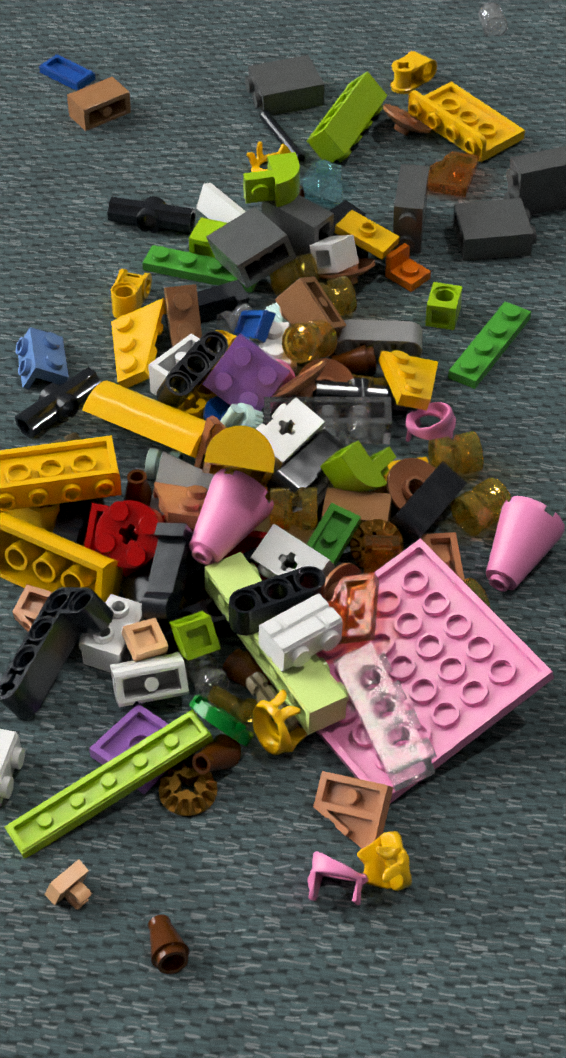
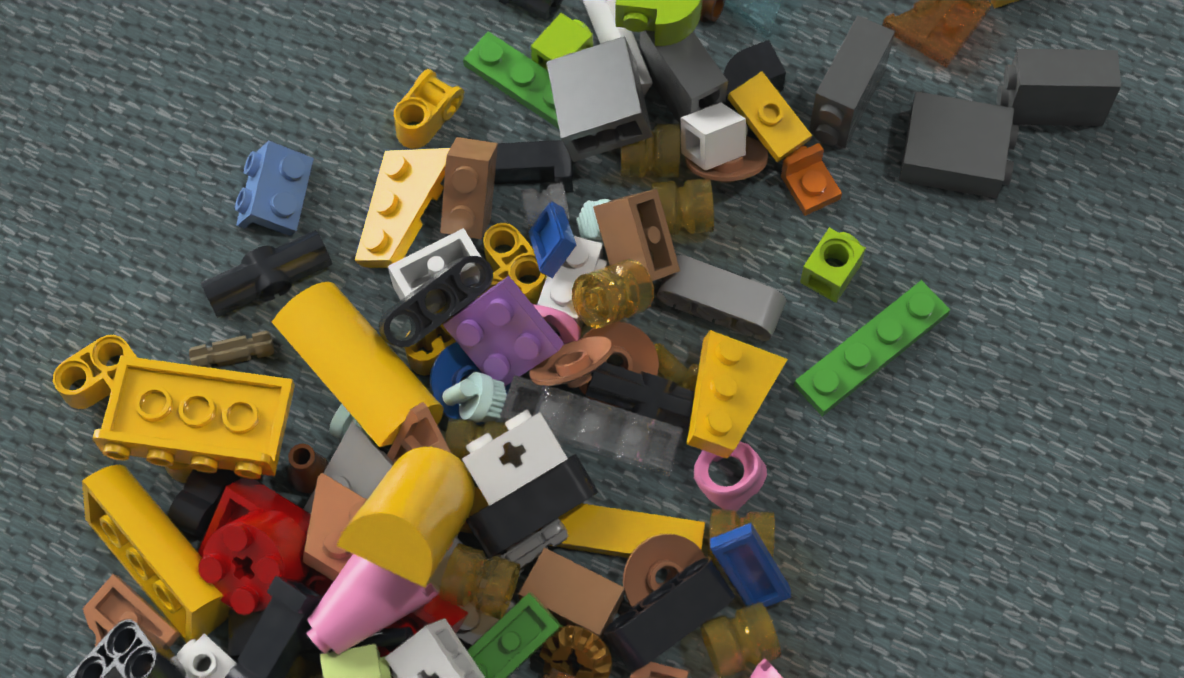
camera: 20 degrees right, 20 degrees up
lime brick [320,440,396,492] -> none
reddish brown cone [332,345,377,375] -> none
none -> blue tile [710,523,791,613]

